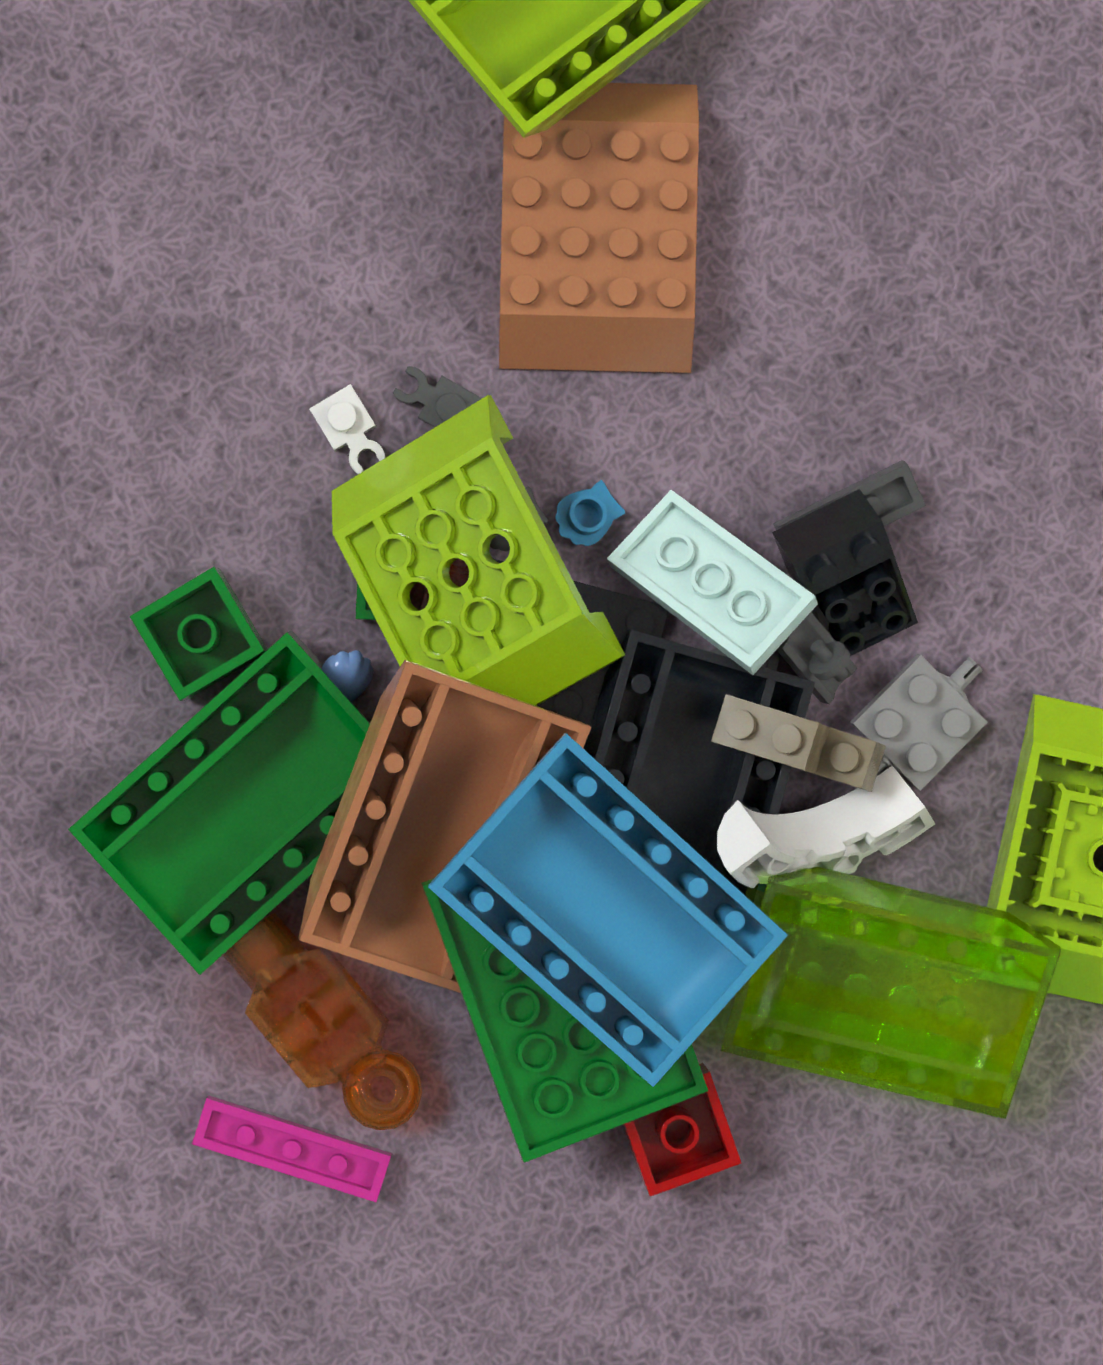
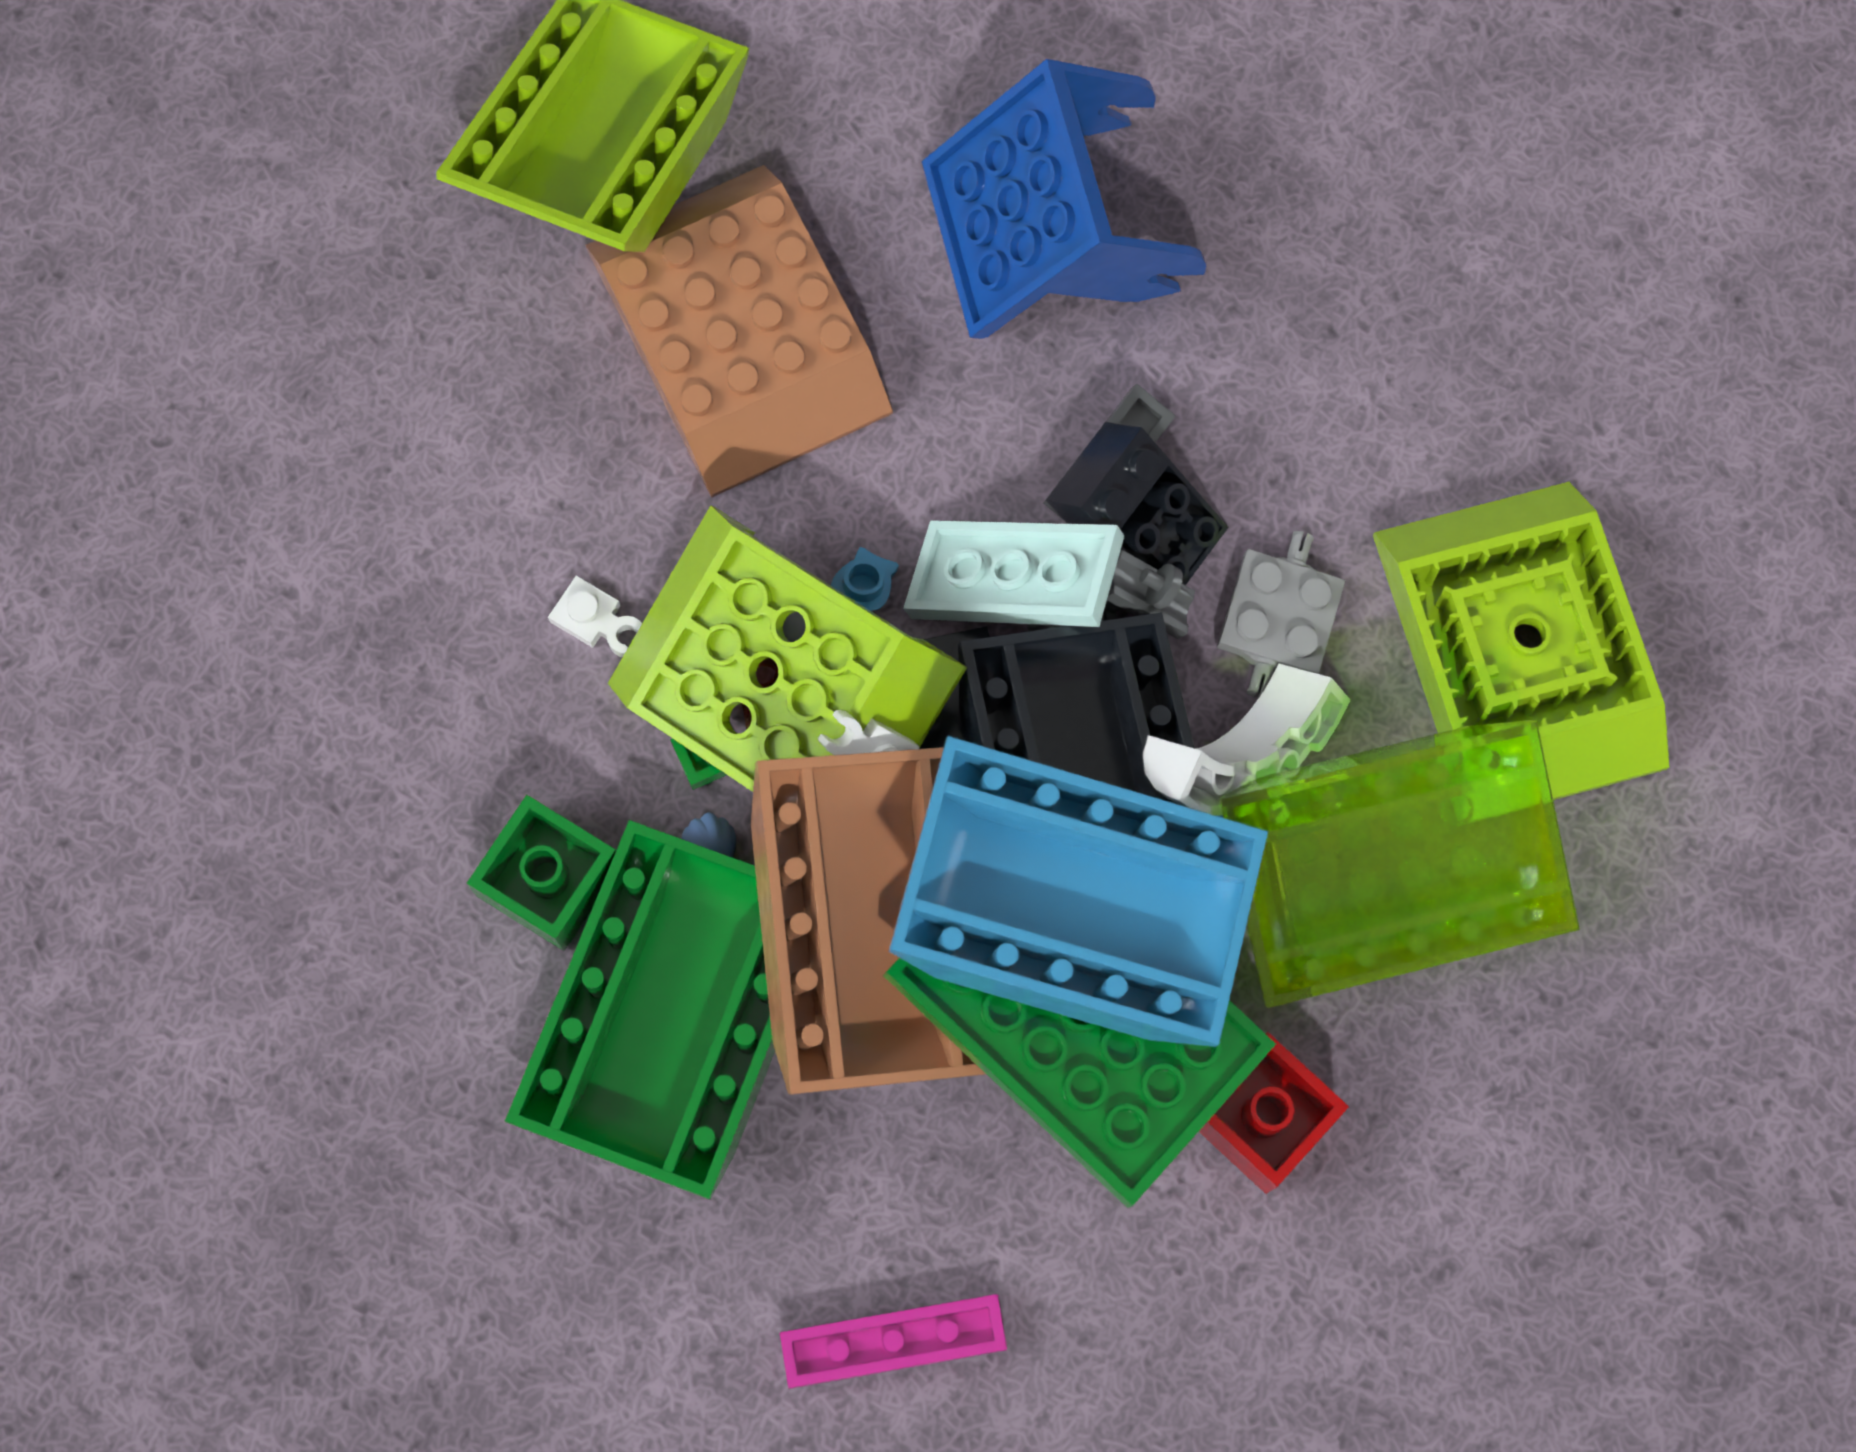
camera: 25 degrees left, 15 degrees down
clear orange brick [223,912,422,1130] -> none
dark grey plate [393,366,482,428] -> none
dark tan arch [711,694,886,792] -> none
none -> white plate [818,710,920,755]
none -> blue piece [921,59,1206,339]

